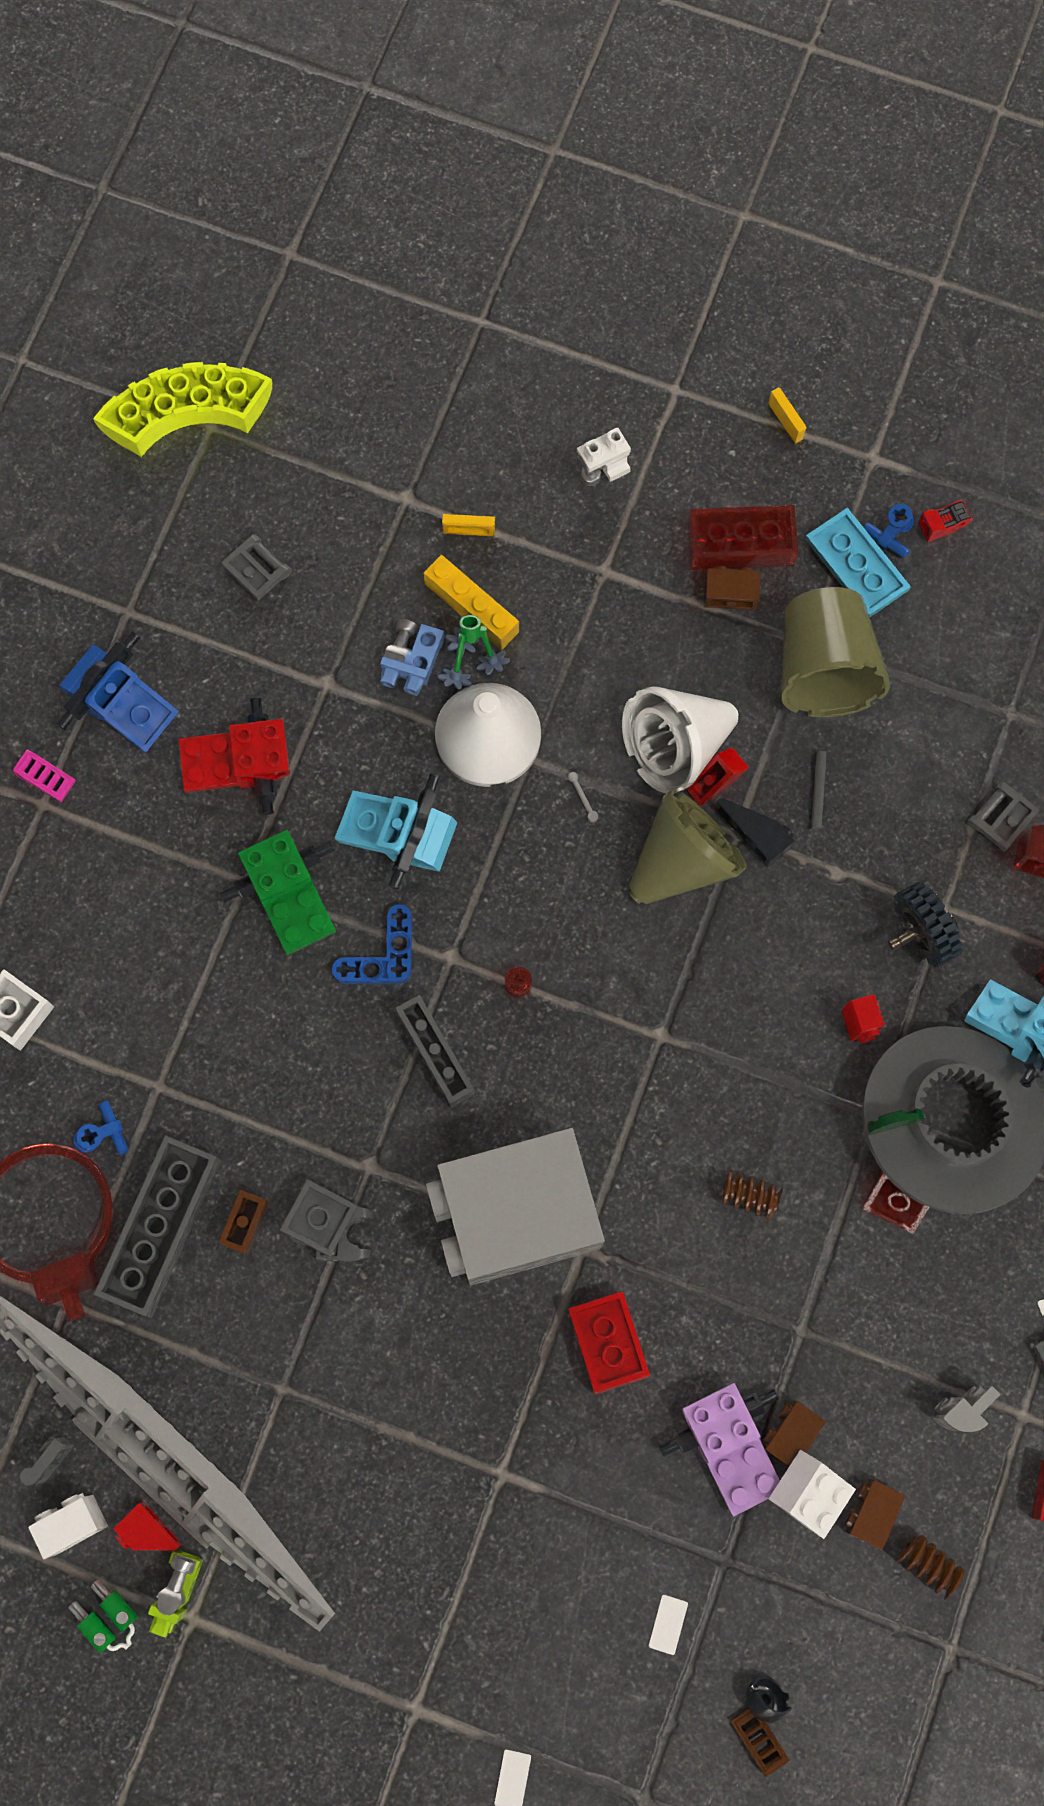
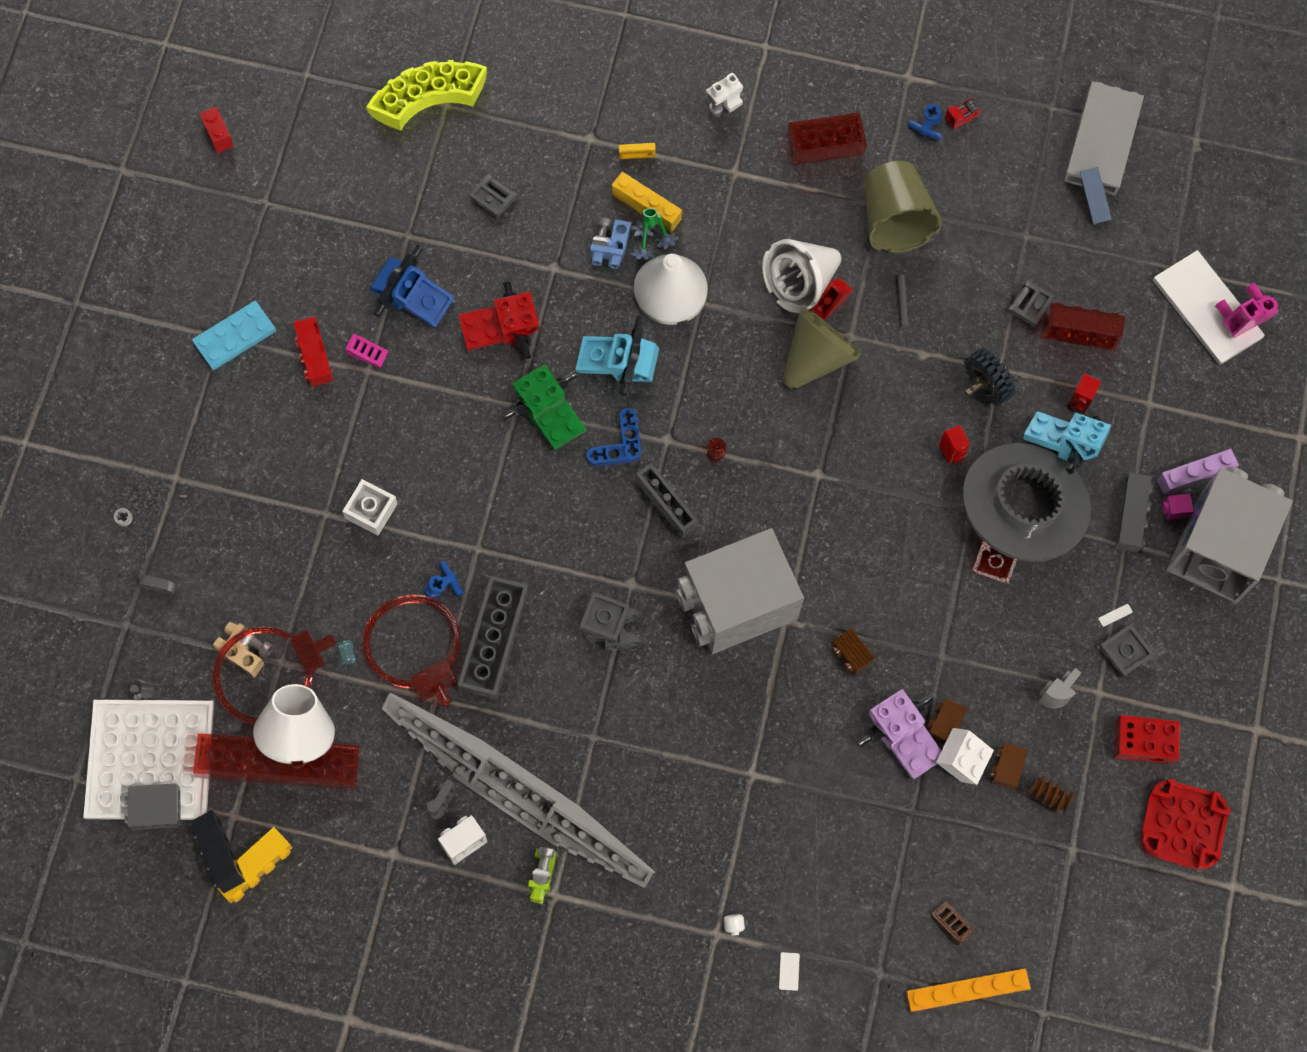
camera: 10 degrees left, 5 degrees down
green piece [69,1580,139,1654] -> none
red slope [113,1502,183,1551] -> none
reddish brown brick [218,1190,270,1256] -> none
light grey hinge [568,772,598,823] -> none
red piece [568,1291,650,1395] -> none
white sticker [649,1595,688,1655] -> none
reddish brown brick [704,566,760,610] -> none
black slope [715,798,795,868] -> none
reddish brown piece [721,1169,783,1220] -> none
black hair [746,1676,792,1723] -> none
yellow tile [768,388,806,444] -> none
medium azure plate [805,508,911,617] -> none
dark green tile [867,1108,925,1135] -> none
none -> white piece [724,914,745,935]
none -> reddish brown brick [831,628,875,675]

